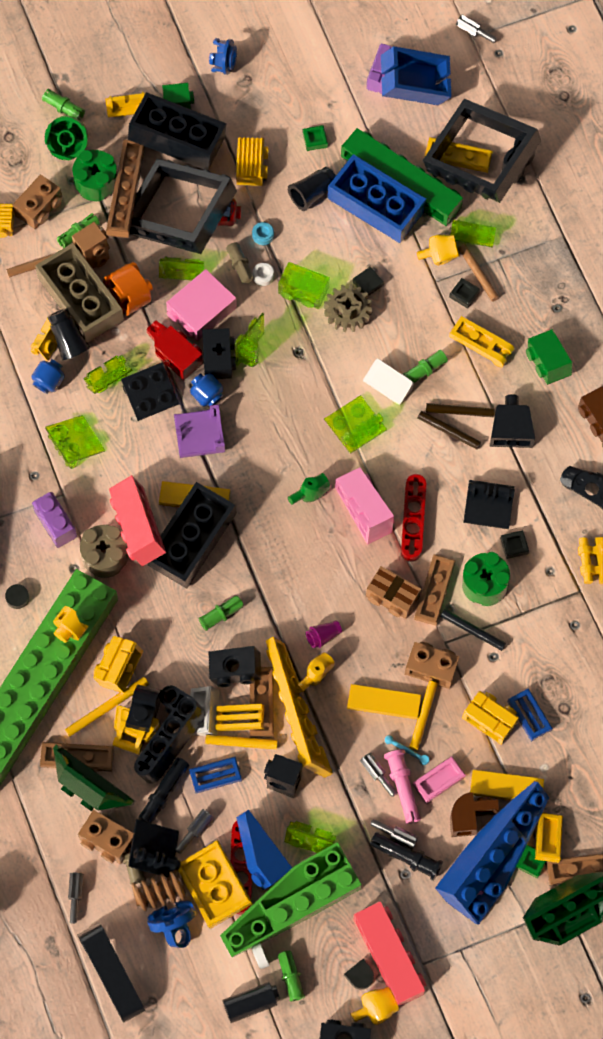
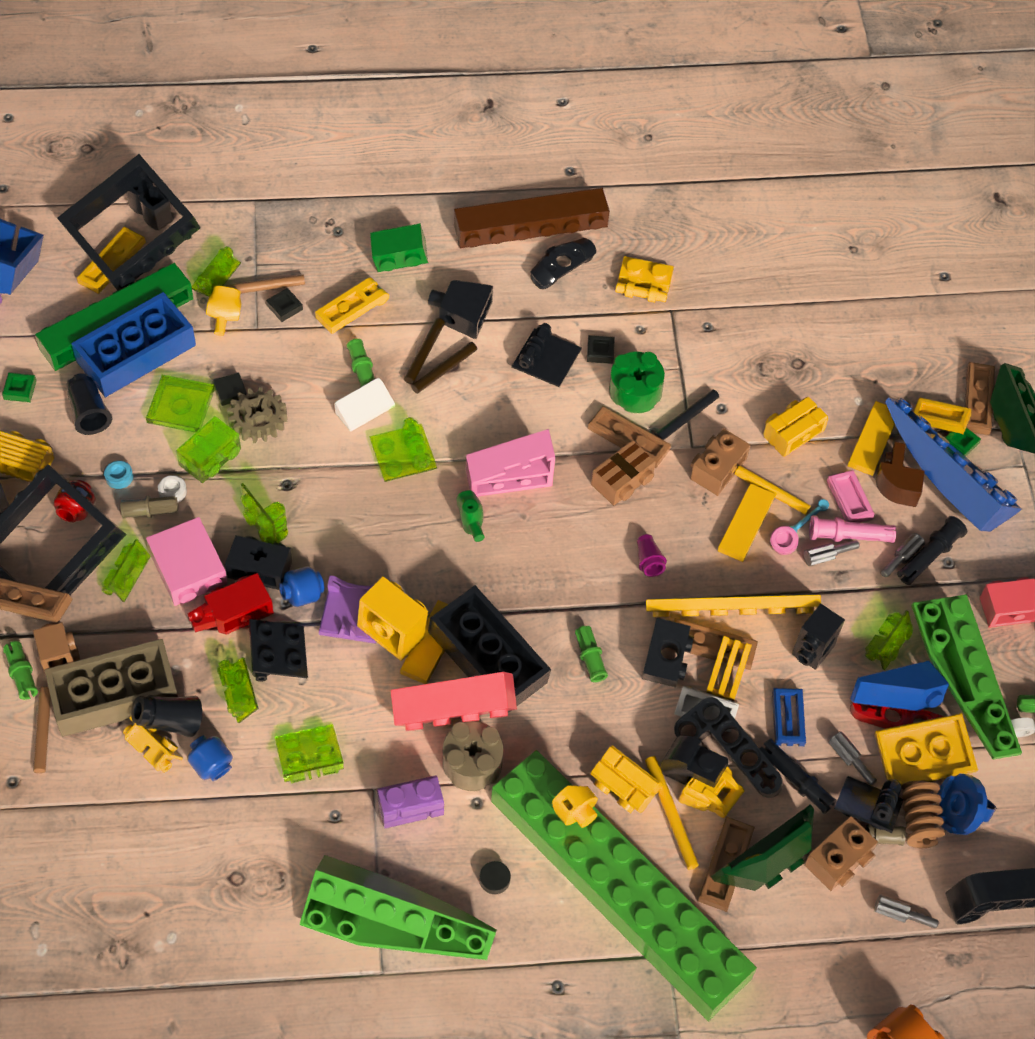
camera: 75 degrees left, 10 degrees down
orange brick [103,262,153,316] -> none
yellow bar [205,735,277,750] -> none
yellow piece [296,652,335,692] -> none
red beam [401,474,426,562] -> none
blue tile [507,688,553,742] -> none
none -> clear neon green tile [146,374,215,433]
none -> yellow brick [357,576,428,661]
none -> bright pink tile [770,526,799,555]

